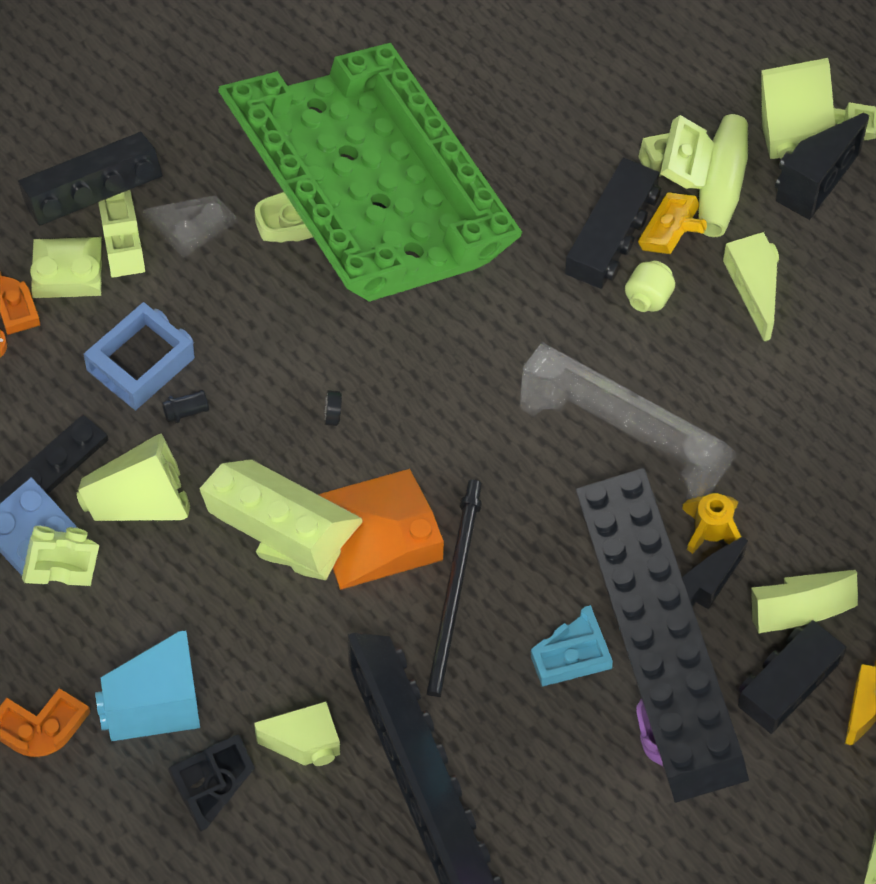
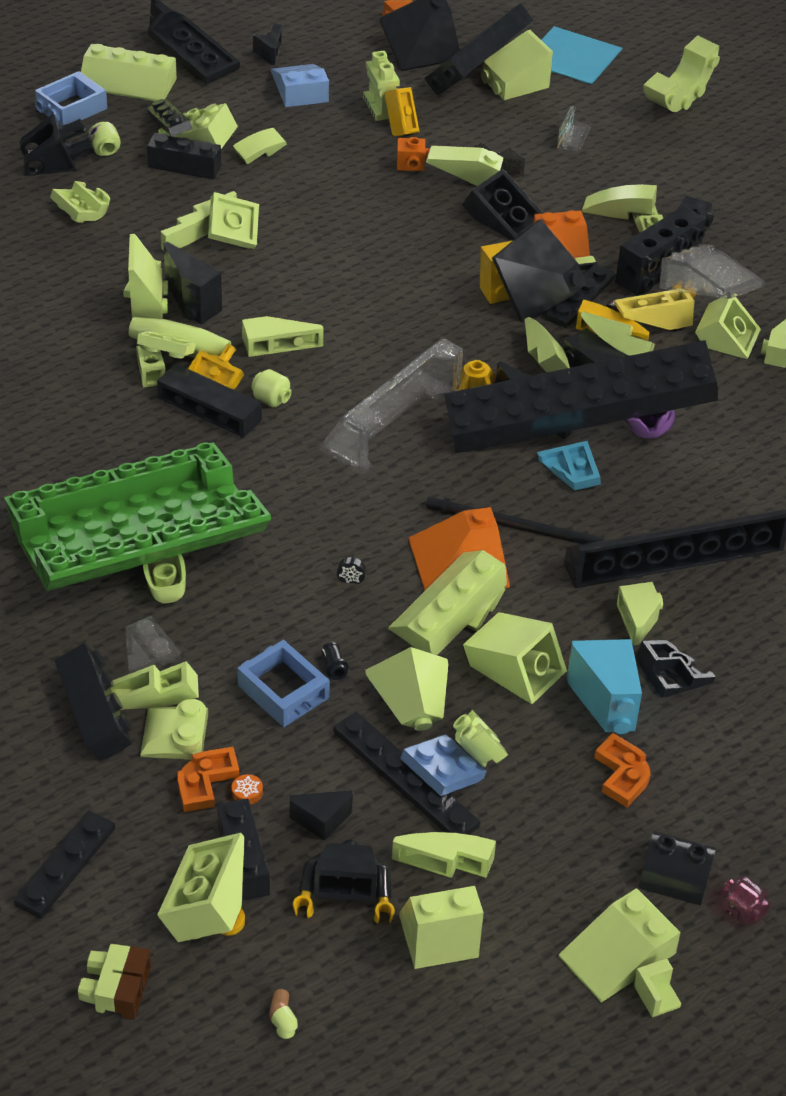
camera: 85 degrees left, 15 degrees down
none -> yellowish green slope [463,612,567,704]
none -> yellowish green slope [581,311,655,356]

